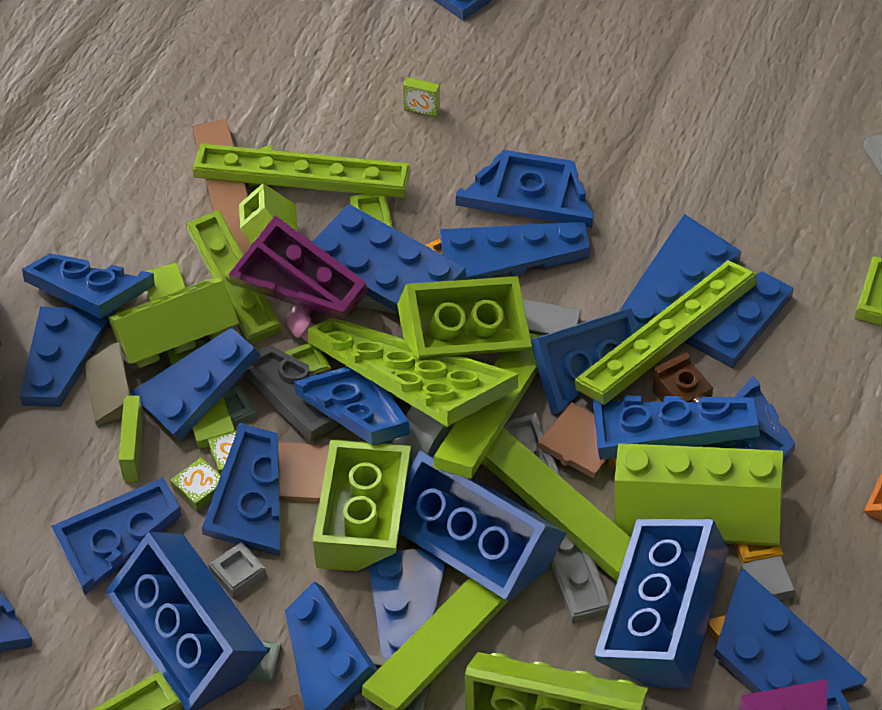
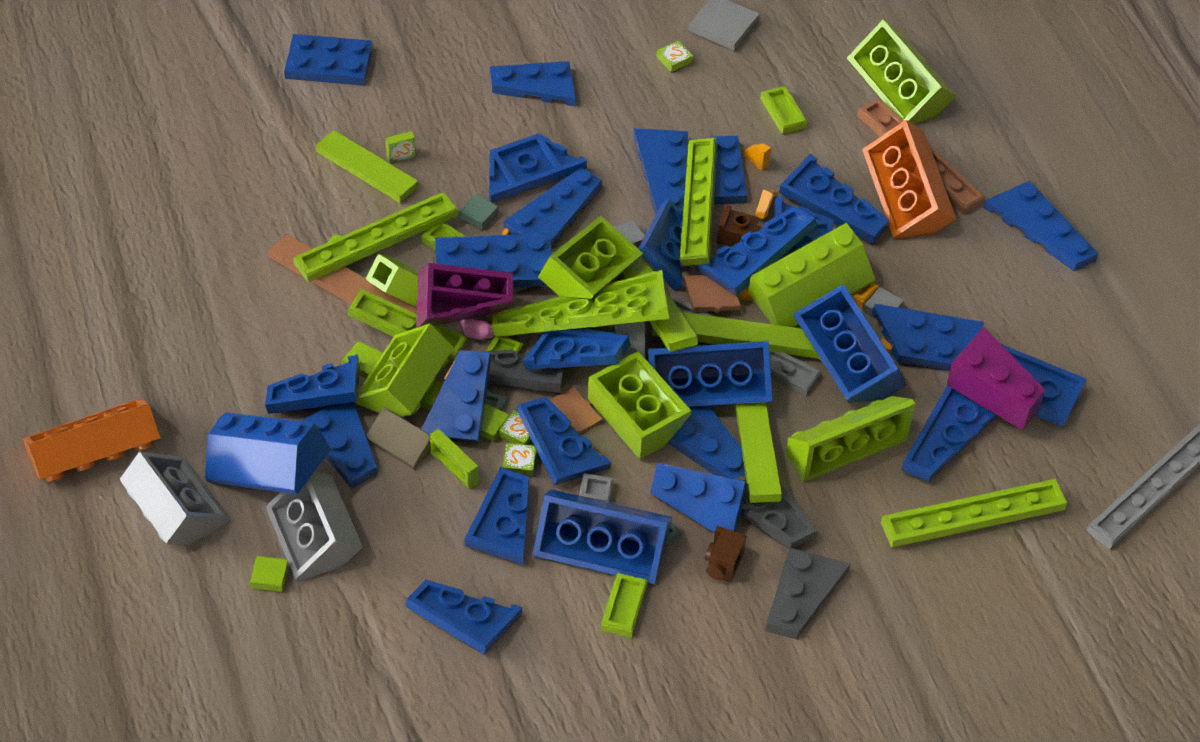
camera: 45 degrees left, 0 degrees up
none -> lime tile [316,130,418,203]
none -> sand green tile [459,194,498,230]
none -> blue wing [490,61,576,107]
none -> tile [656,40,693,72]
none -> light orange tile [743,143,771,171]
none -> light orange tile [755,189,779,220]
none -> blue wing [779,153,889,244]

